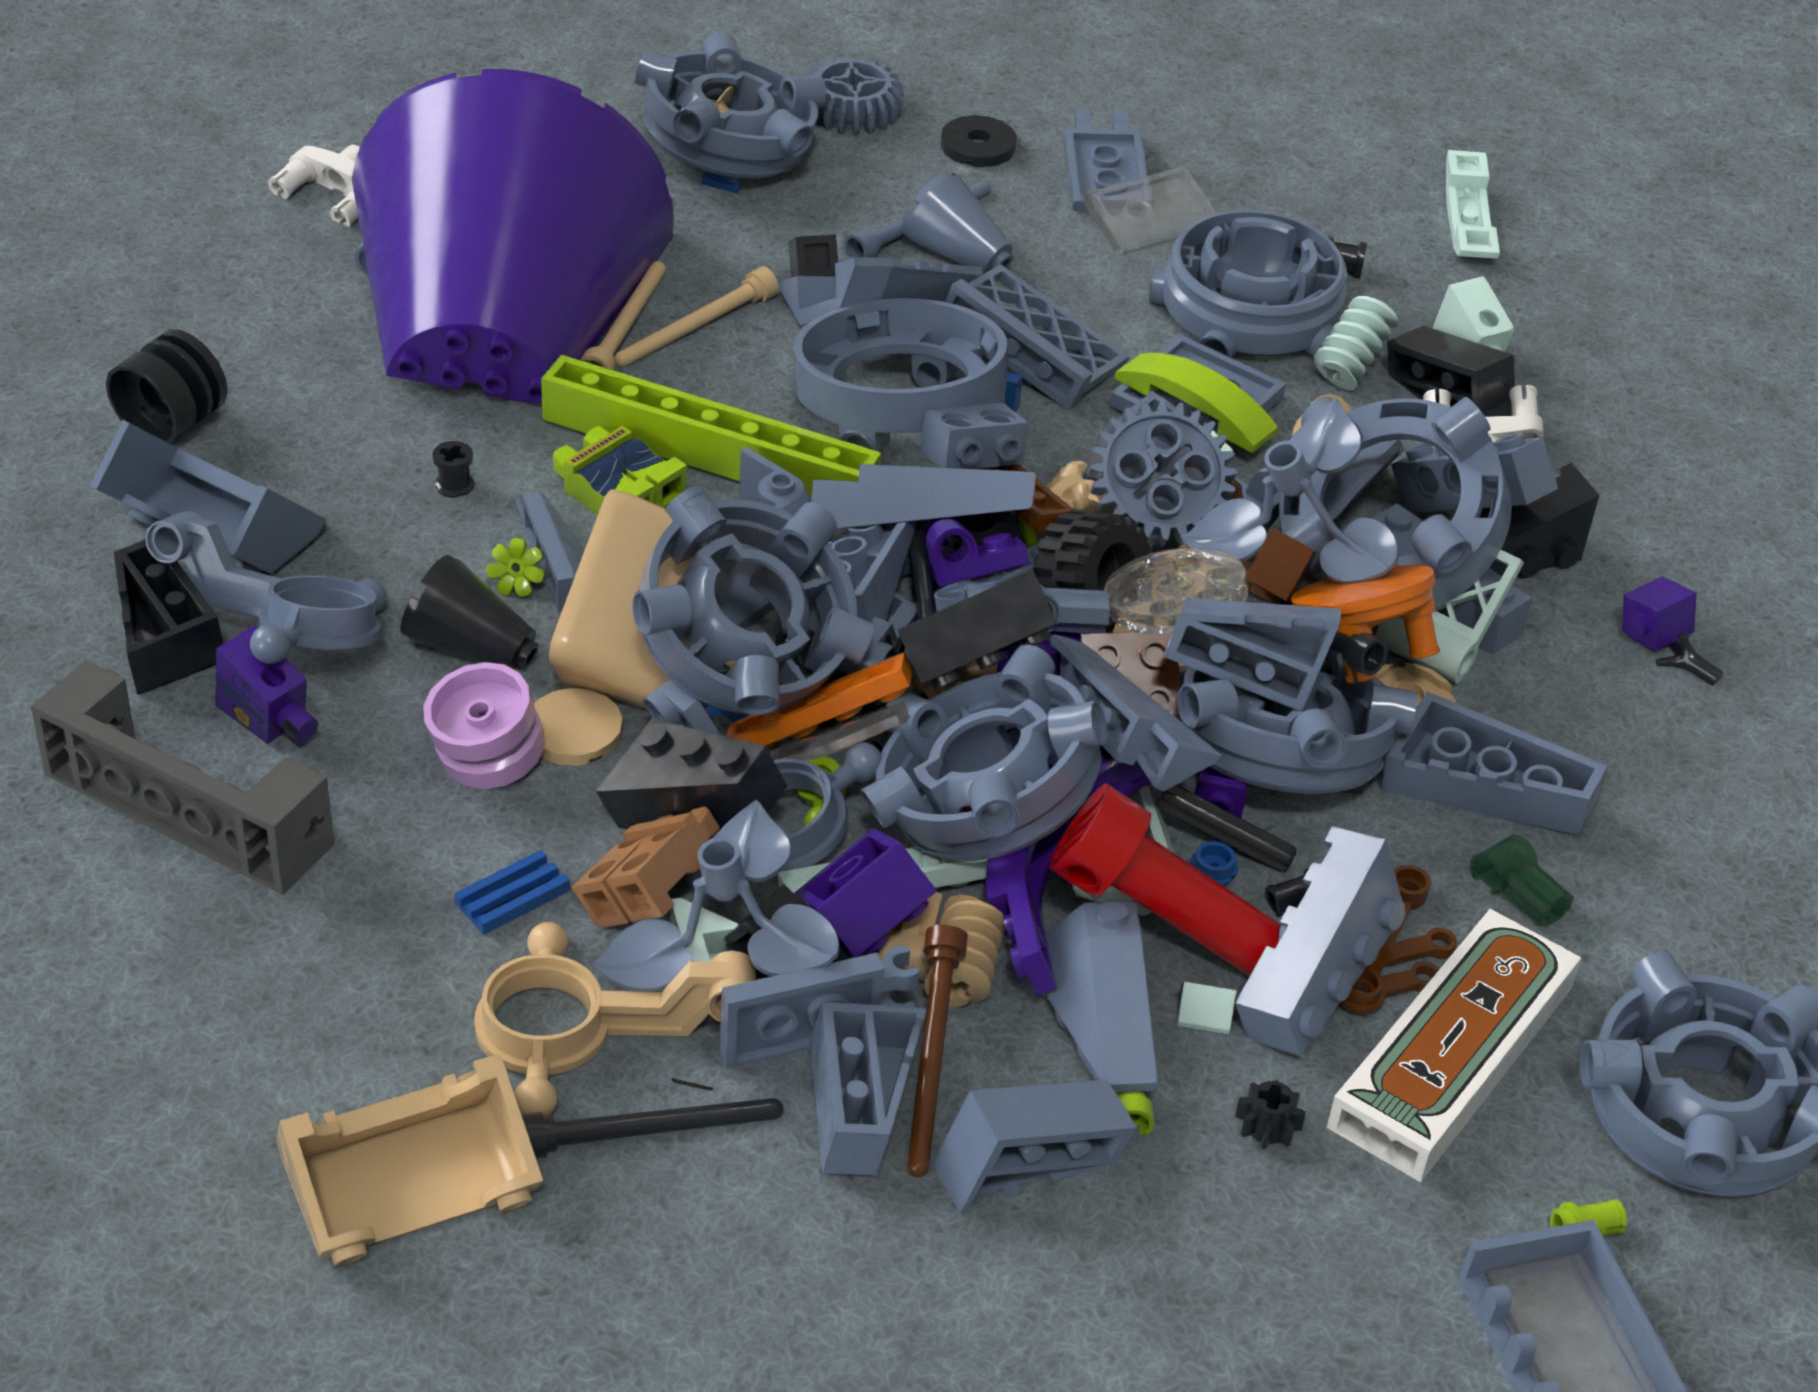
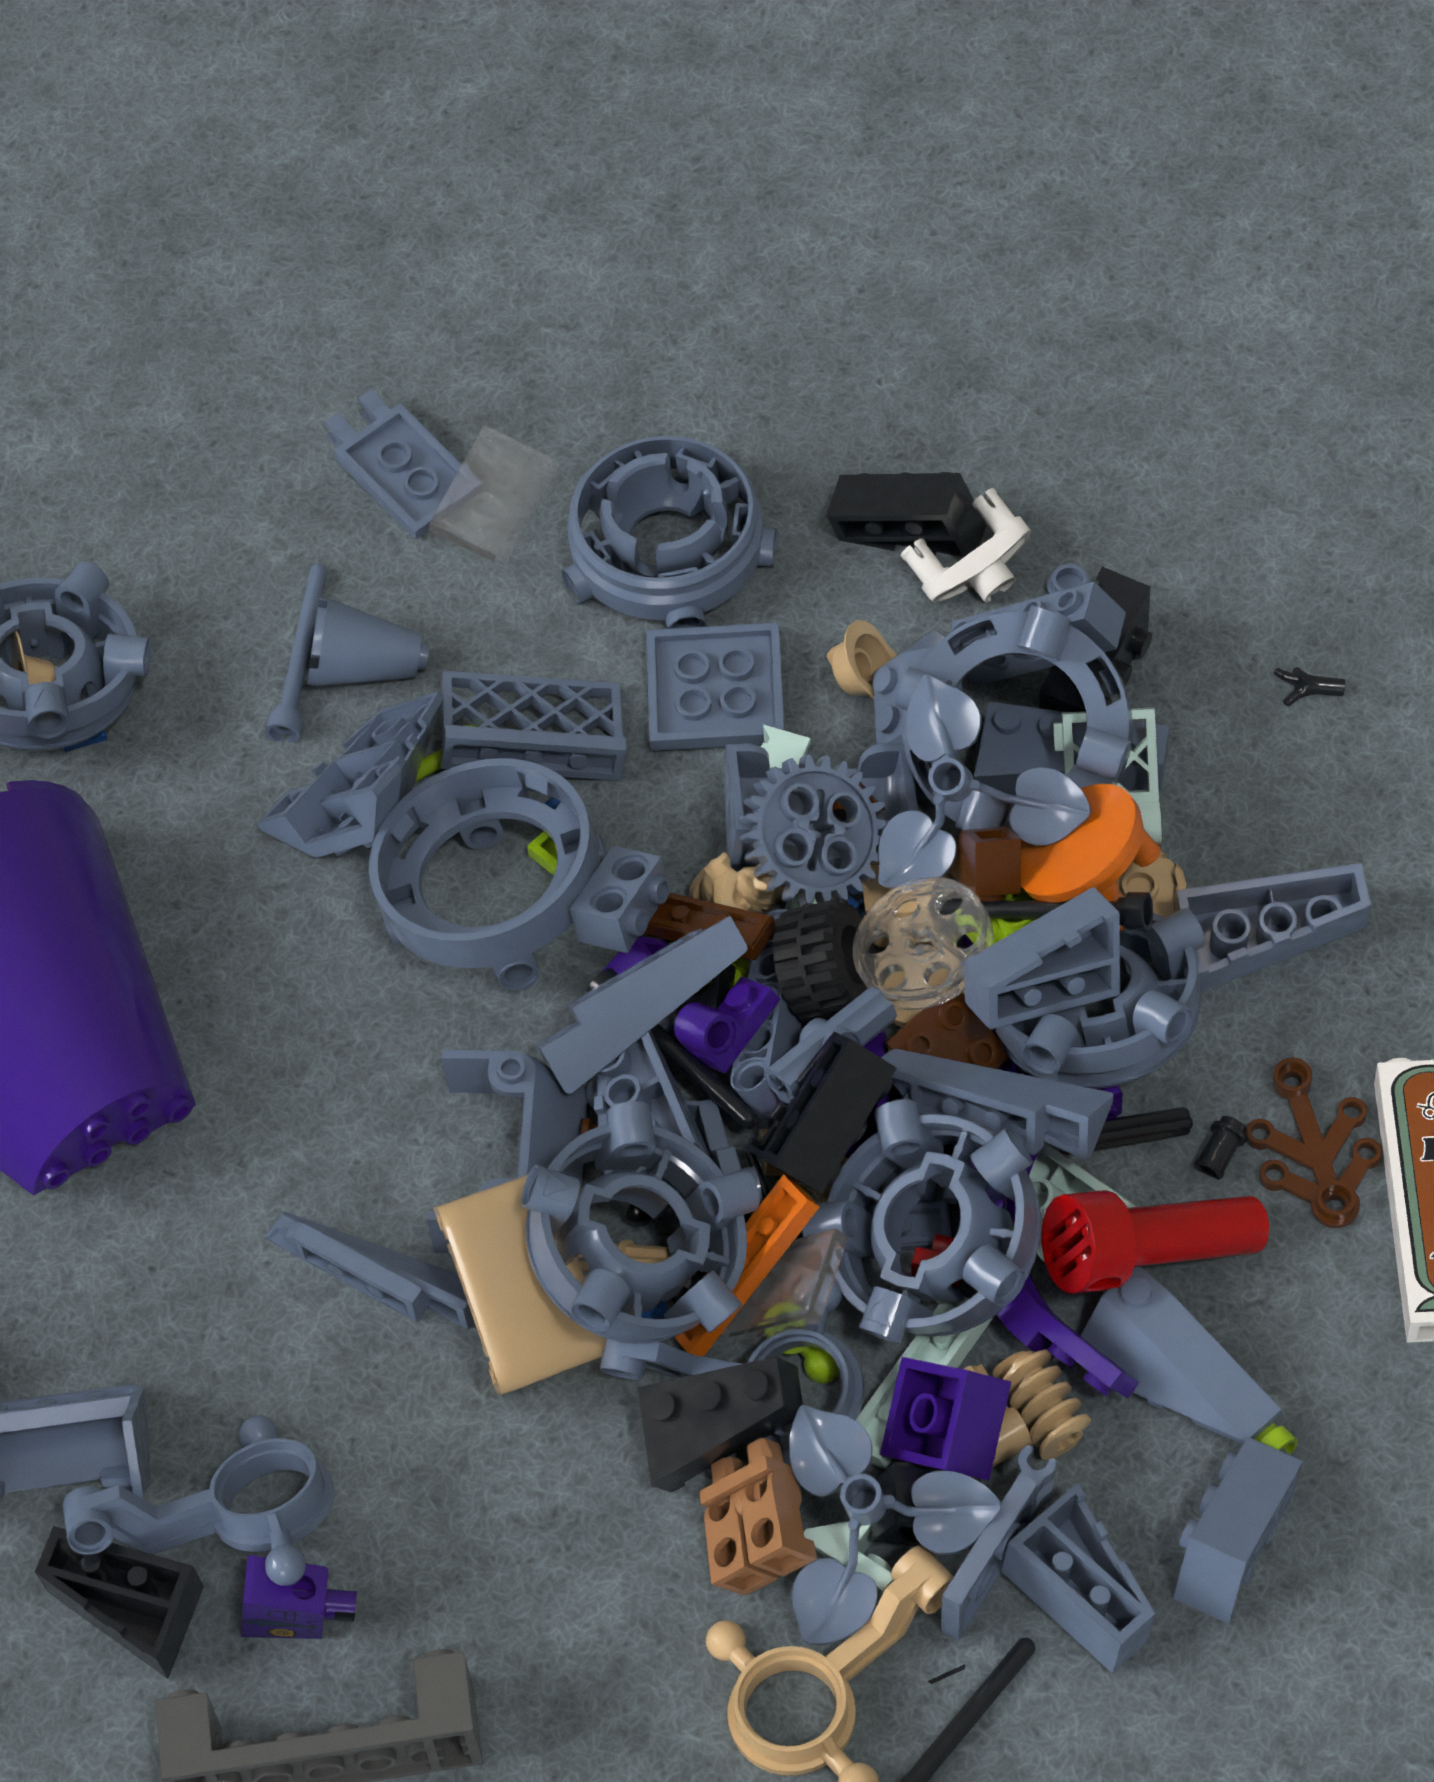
camera: 30 degrees left, 15 degrees up
black cone [400,555,539,670] -> none
lavender wheel [423,662,545,790] -> none
black bush [432,441,475,498] -> none
blue tile [455,850,570,935] -> none
lime plant [486,538,546,597] -> none
tan tile [534,688,623,766] -> none
lime brick [541,355,881,498] -> none
lime hips [553,425,687,515] -> none
tan piece [580,261,666,371] -> none
tan piece [614,266,779,367] -> none
black brick [788,234,838,278] -> none
sand blue gear [806,57,904,136] -> none
reddish brown piece [907,925,968,1178] -> none
black tile [940,115,1017,167] -> none
lime slope [1115,353,1278,453] -> none
light aqua slope [1177,982,1236,1034] -> none
blue plate [1189,841,1239,886] -> none
sand blue wedge [1235,826,1406,1056] -> none
black gear [1235,1080,1306,1149] -> none
light aqua piece [1314,296,1398,391] -> none
black bush [1327,236,1367,278] -> none
light aqua torso [1433,276,1514,352] -> none
light aqua slope [1446,150,1500,259] -> none
clear green piece [1470,834,1574,927] -> none
dark purple brick [1622,576,1697,651] -> none

